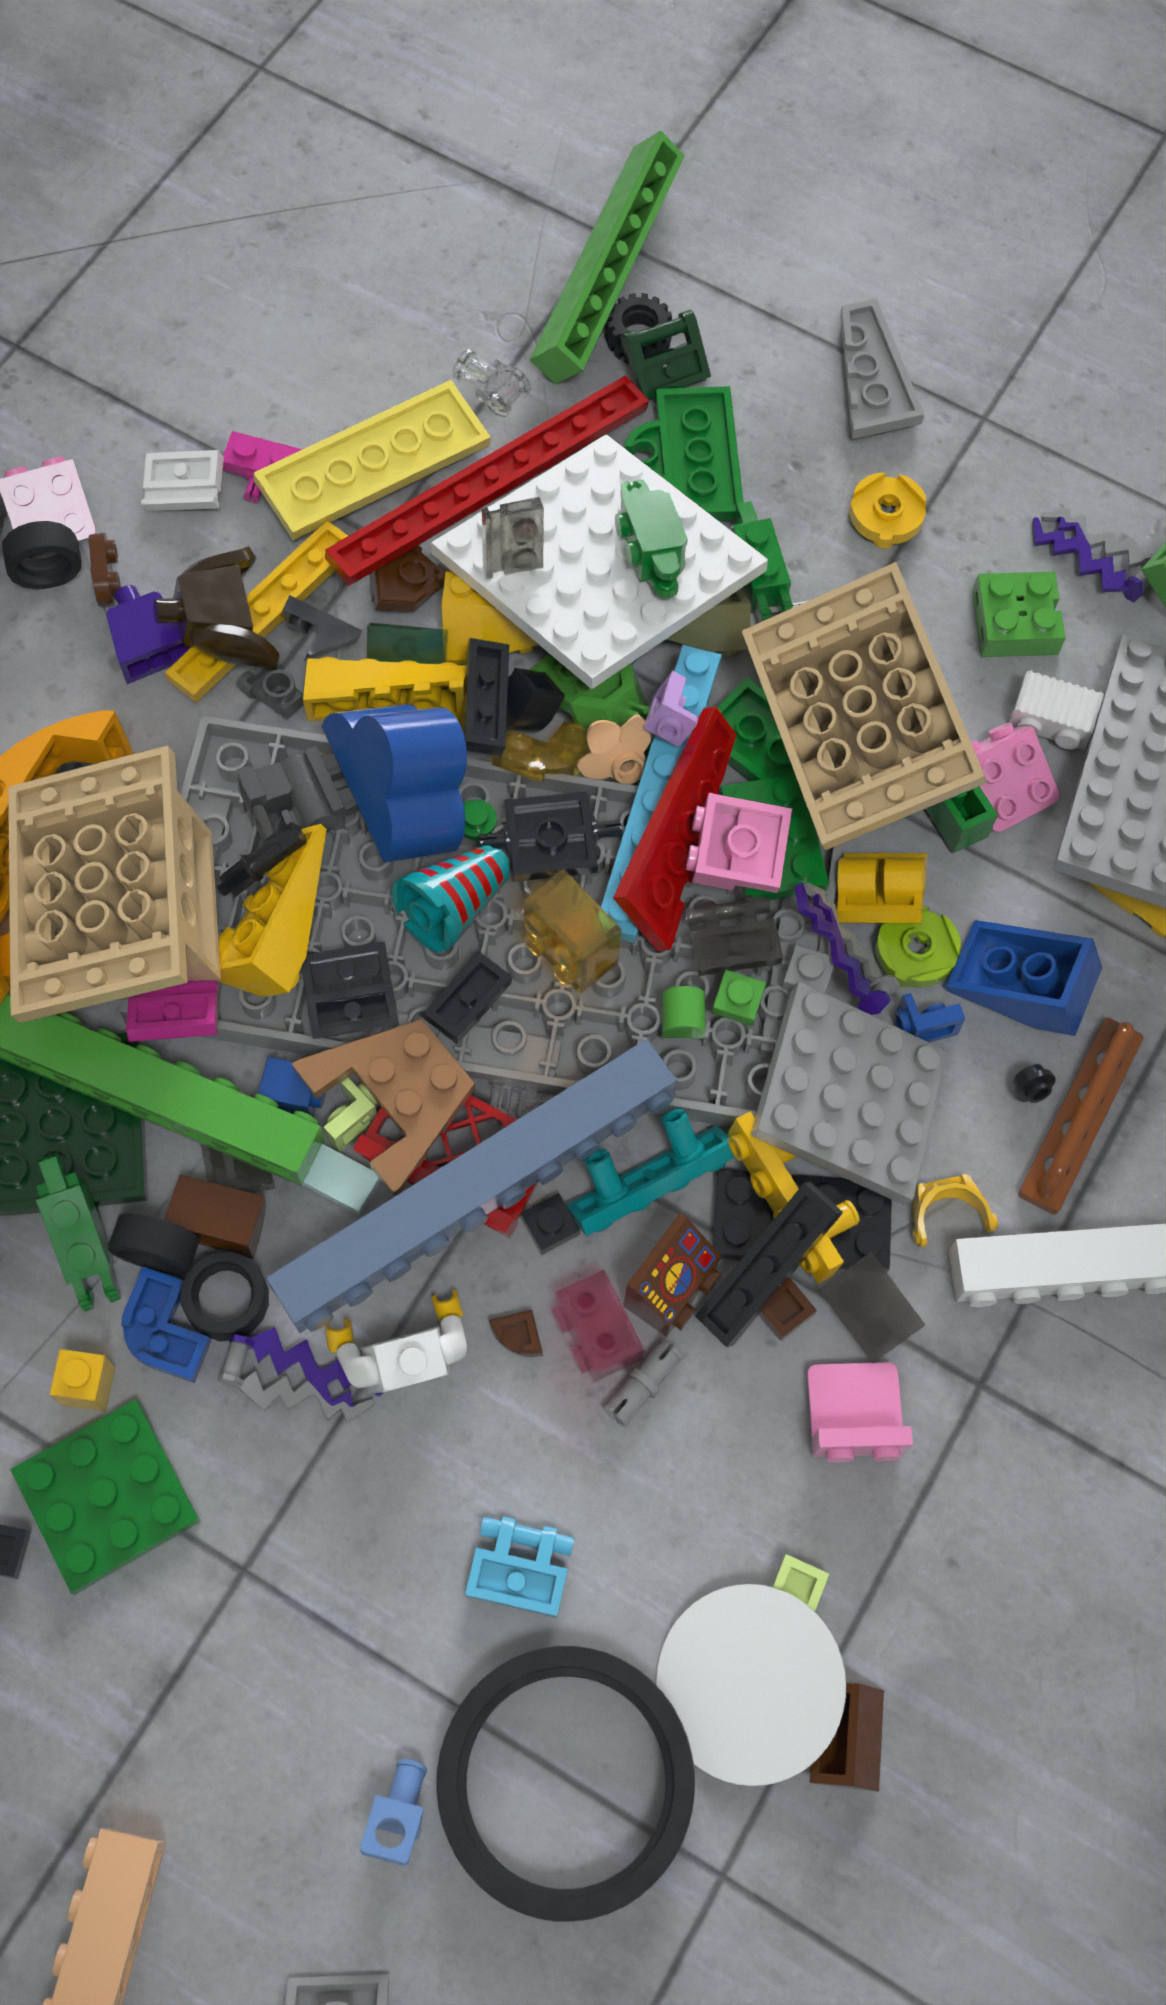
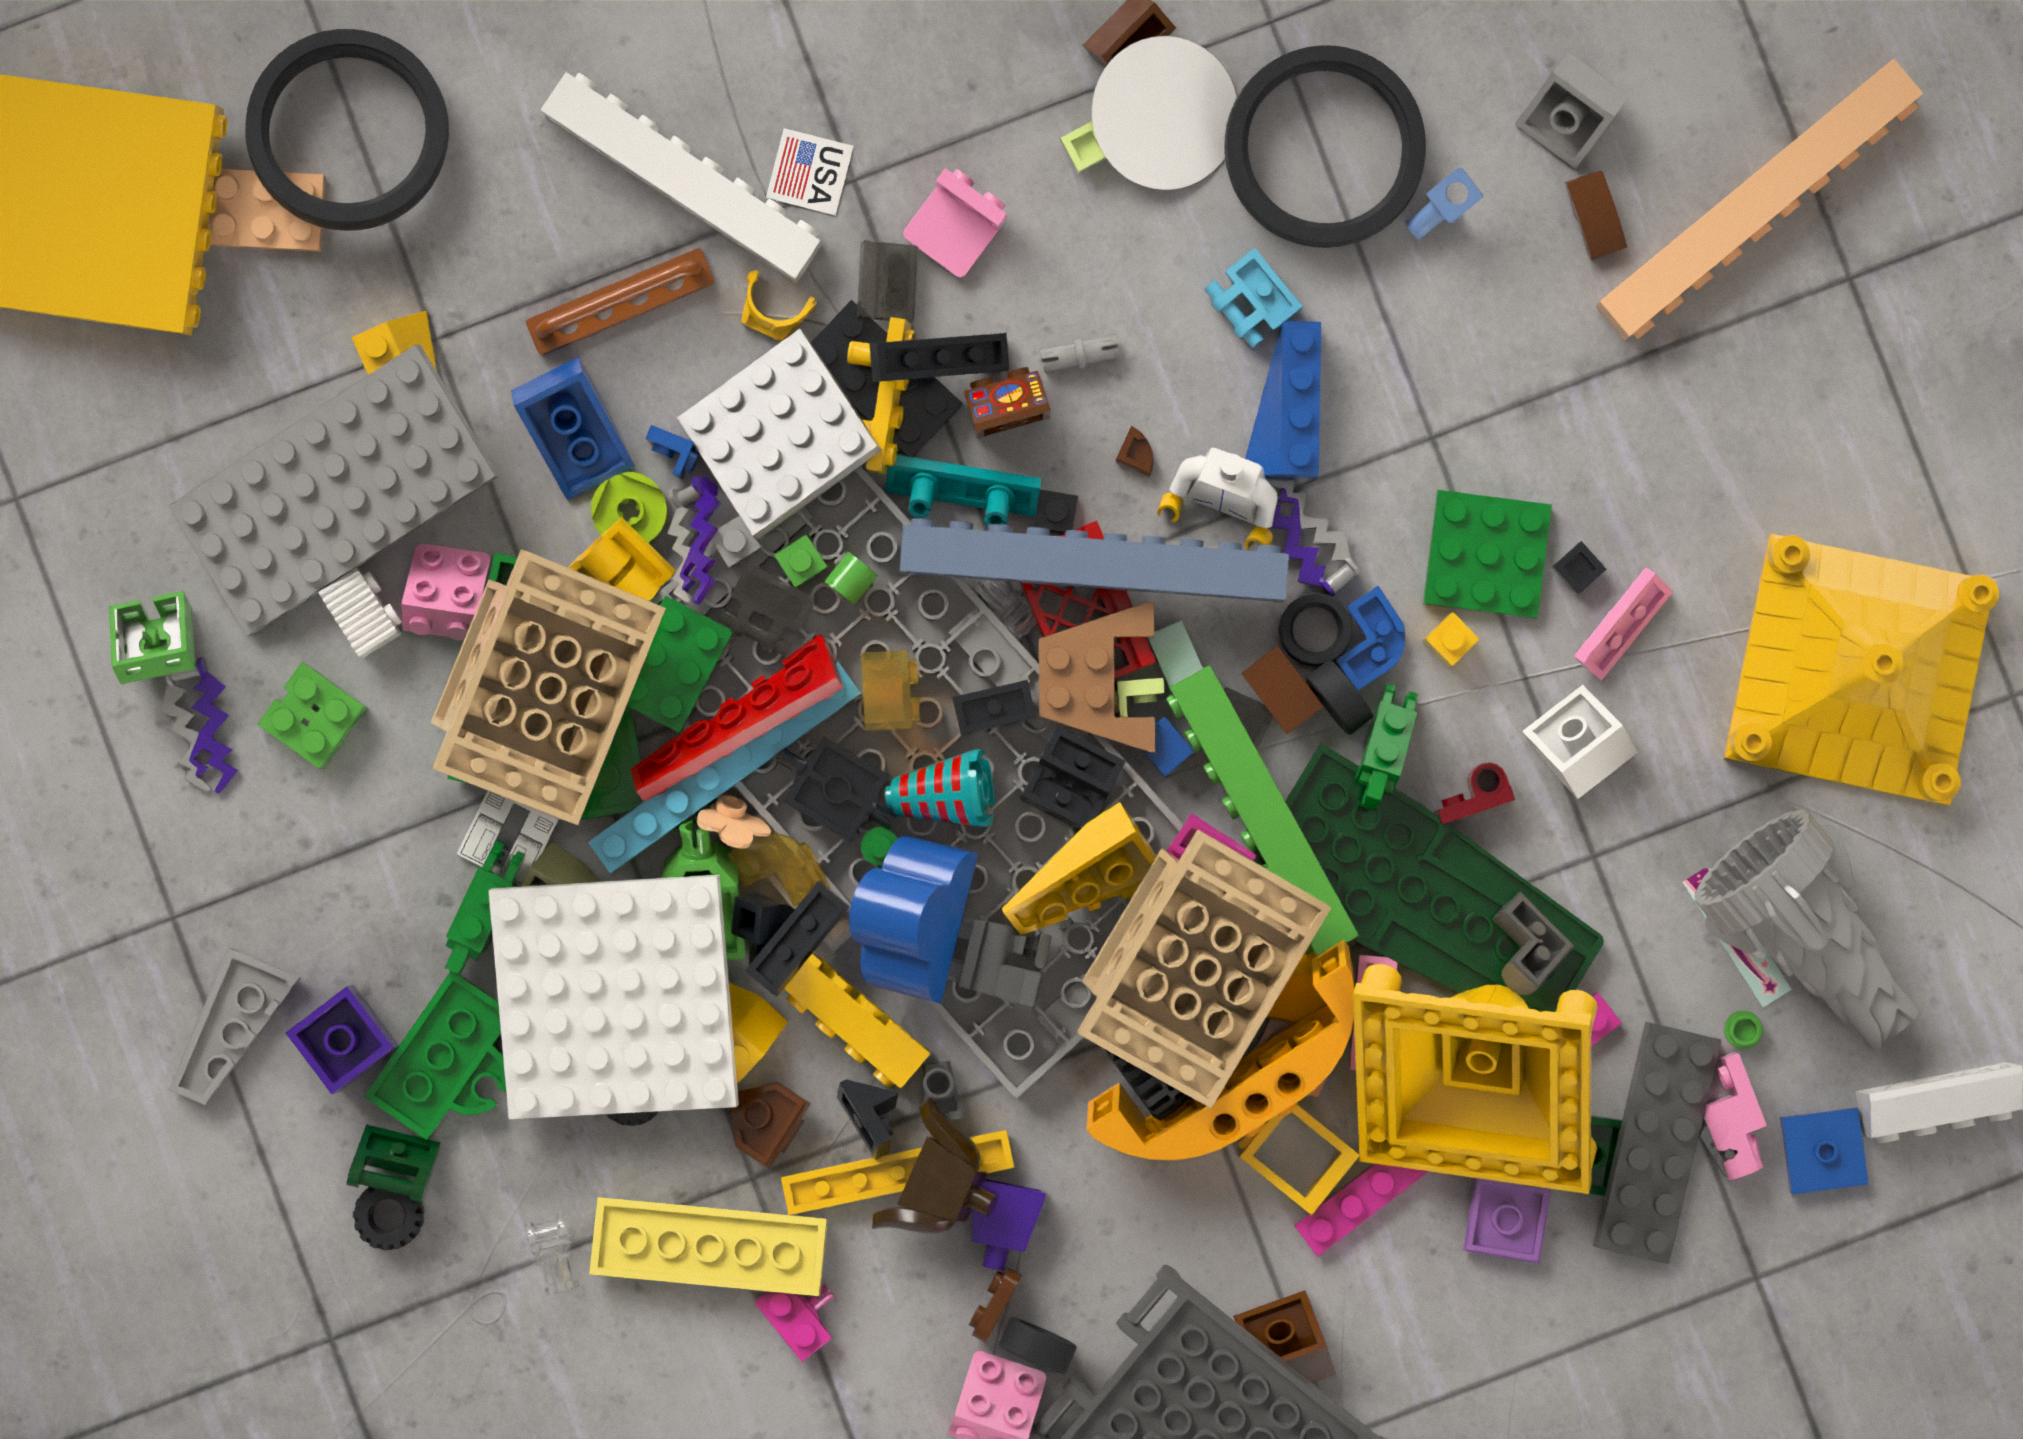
camera: 135 degrees left, 20 degrees up
white plate [141,450,224,511] -> none
black piece [217,822,307,897] -> none
red plate [325,375,649,586] -> none
clear green plate [367,623,448,664] -> none
clear smoke plate [481,497,544,579] -> none
bright green brick [529,130,685,384] -> none
clear pink brick [551,1270,644,1382] -> none
hinge [615,479,688,599] -> none
lavender bracket [643,670,699,746] -> none
bright pink plate [686,793,792,893] -> none
reddish brown plate [759,1278,817,1341] -> none
yellow plate [848,472,927,549] -> none
black plate [1013,1064,1056,1103] -> none
none -> dark purple brick [286,985,399,1094]
none -> sticker [766,128,854,216]
none -> blue wedge [1245,321,1321,479]
none -> reddish brown slope [1565,170,1627,259]

